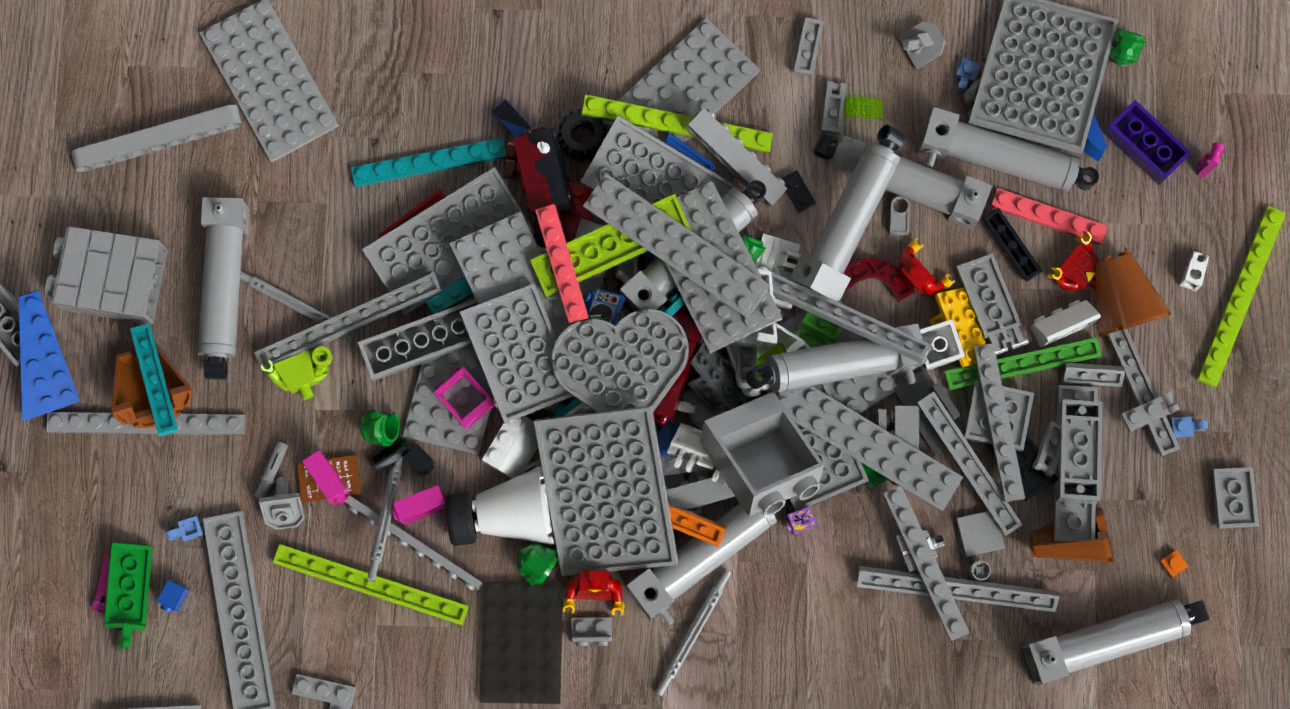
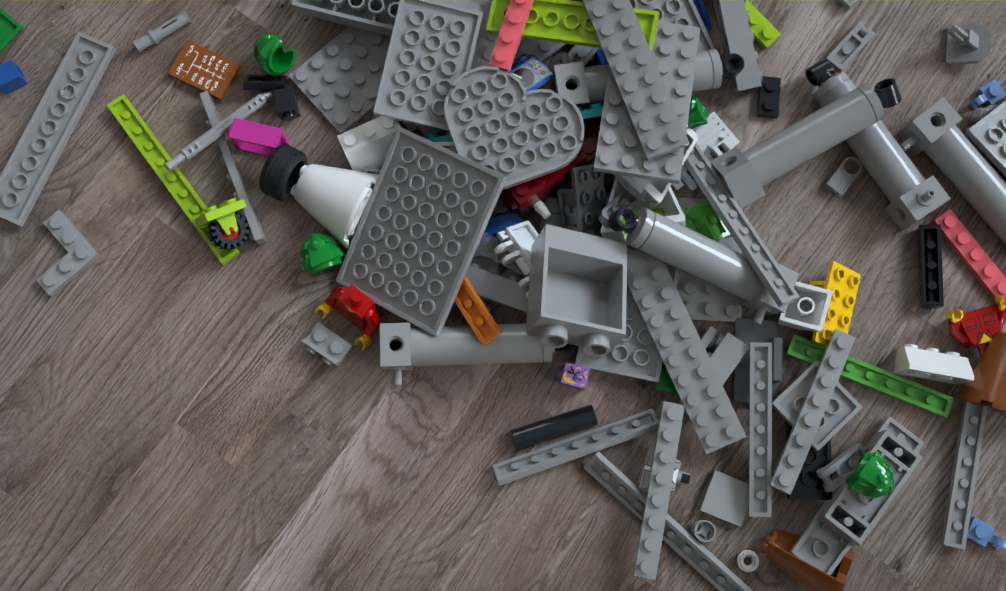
camera: 35 degrees right, 0 degrees up
medium blue plate [166,516,204,542] -> none
light grey piece [259,477,305,530] -> none
dark pink window [302,450,351,506] -> none
dark pink window [433,367,495,430] -> none
clear smoke plate [480,581,563,704] -> none
light grey axle [655,570,731,696] -> none
dark red plate [843,258,916,303] -> none
clear neon green plate [844,97,884,120] -> none
red torso [898,238,955,295] -> none
light grey hinge [956,253,1029,355] -> none
light grey plate [1062,363,1125,387] -> none
light grey plate [1120,392,1180,432] -> none
none -> plate [195,198,249,250]
none -> light grey plate [492,409,659,486]
none -> black brick [510,404,598,451]
none -> white plate [737,550,759,572]
none -> green helmet [846,451,894,499]

